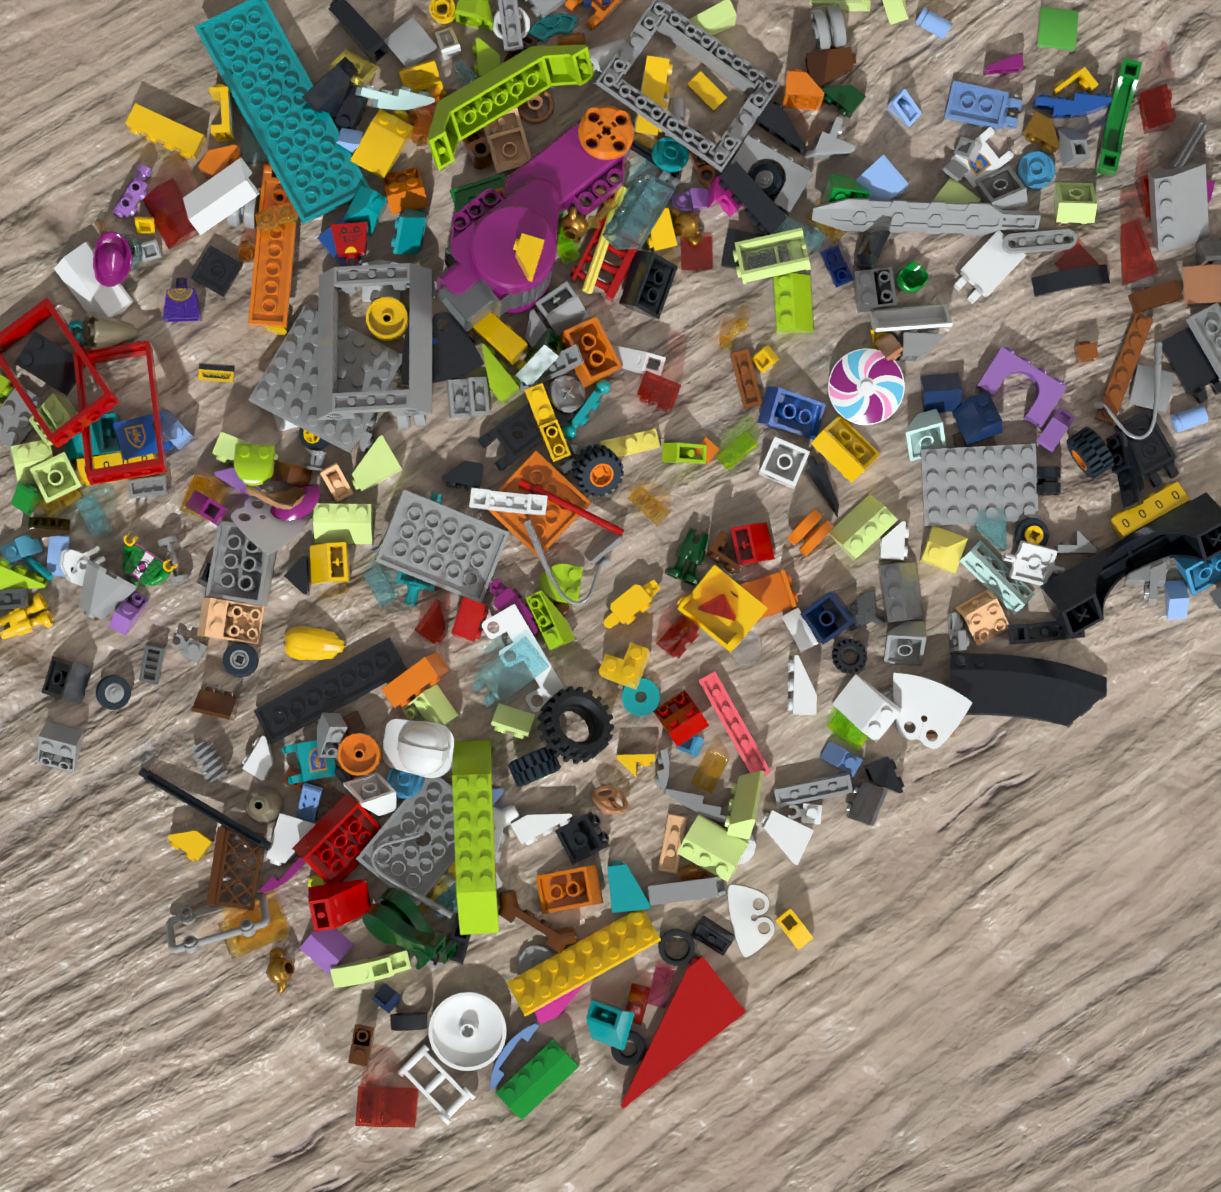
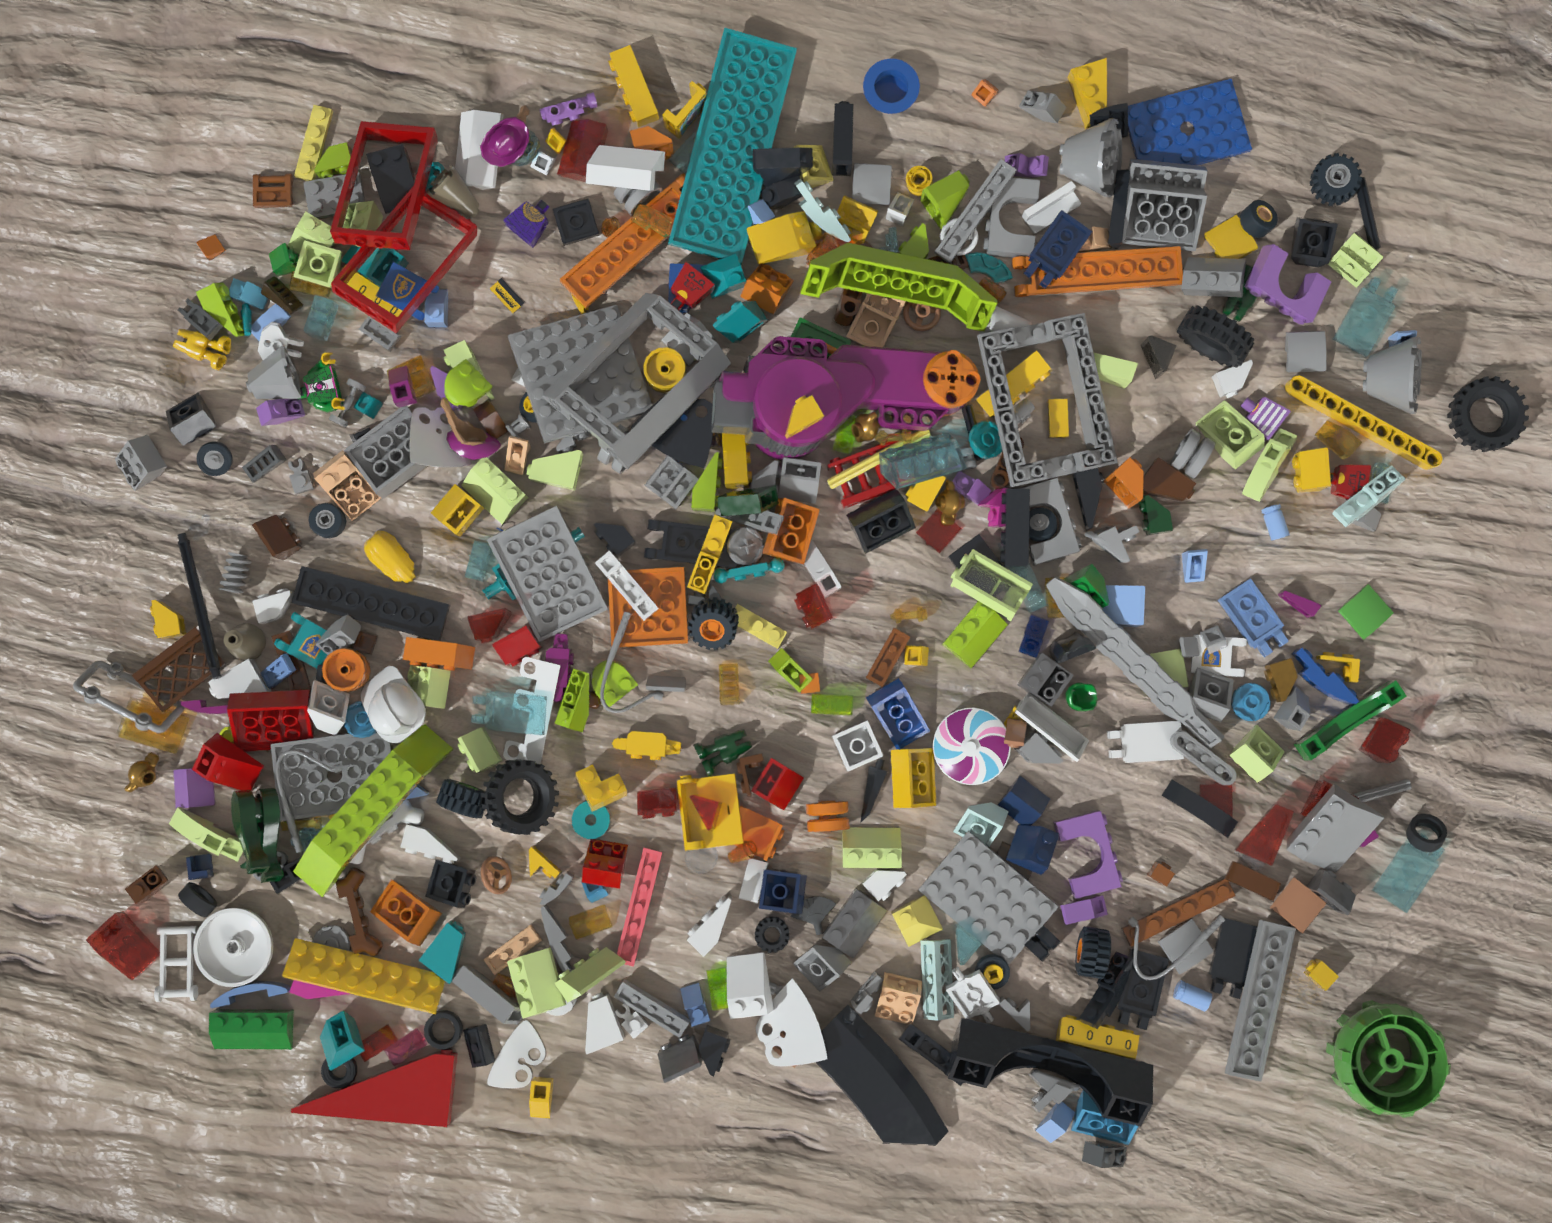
camera: 50 degrees right, 0 degrees up
black slope [284,556,309,596] -> none
red bar [518,478,625,536] -> none
none -> teal slope [353,392,383,419]
none -> clear orange cone [728,840,757,863]

